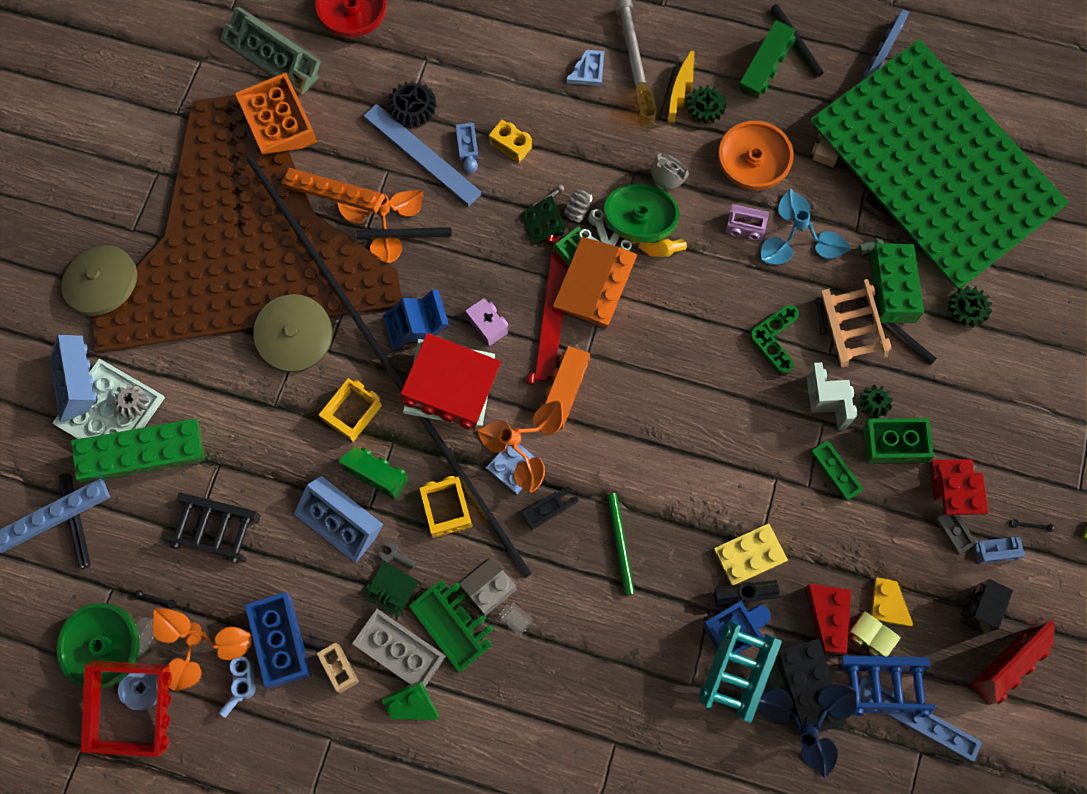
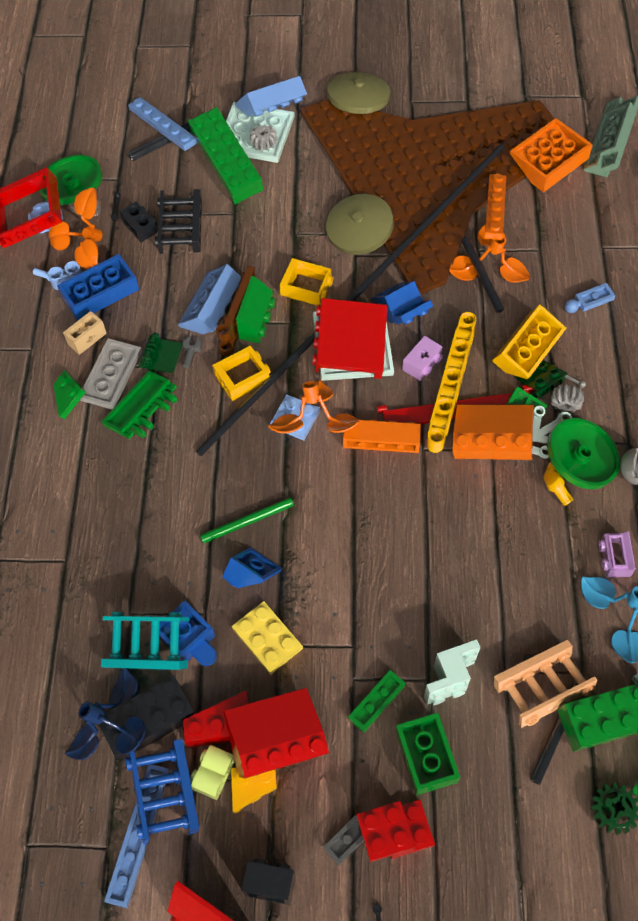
camera: 75 degrees right, 10 degrees down
medium blue tile [364,104,481,207] -> none
black gear [387,80,437,128] -> none
light grey slope [459,558,517,616] -> none
yellow brick [489,120,532,163] -> none
clear brick [500,602,533,637] -> none
black hinge [521,486,579,531] -> none
black piece [714,580,780,606] -> none
green beam [750,305,799,375] -> none
dark green gear [858,385,893,419] -> none
medium blue hinge [974,537,1026,565] -> none
none -> black brick [119,202,157,243]
none -> reddish brown hinge [216,266,256,356]
none -> blue slope [222,547,282,588]
none -> red slope [223,688,329,779]
none -> yellow beam [427,312,476,453]
none -> yellow slope [492,304,566,379]

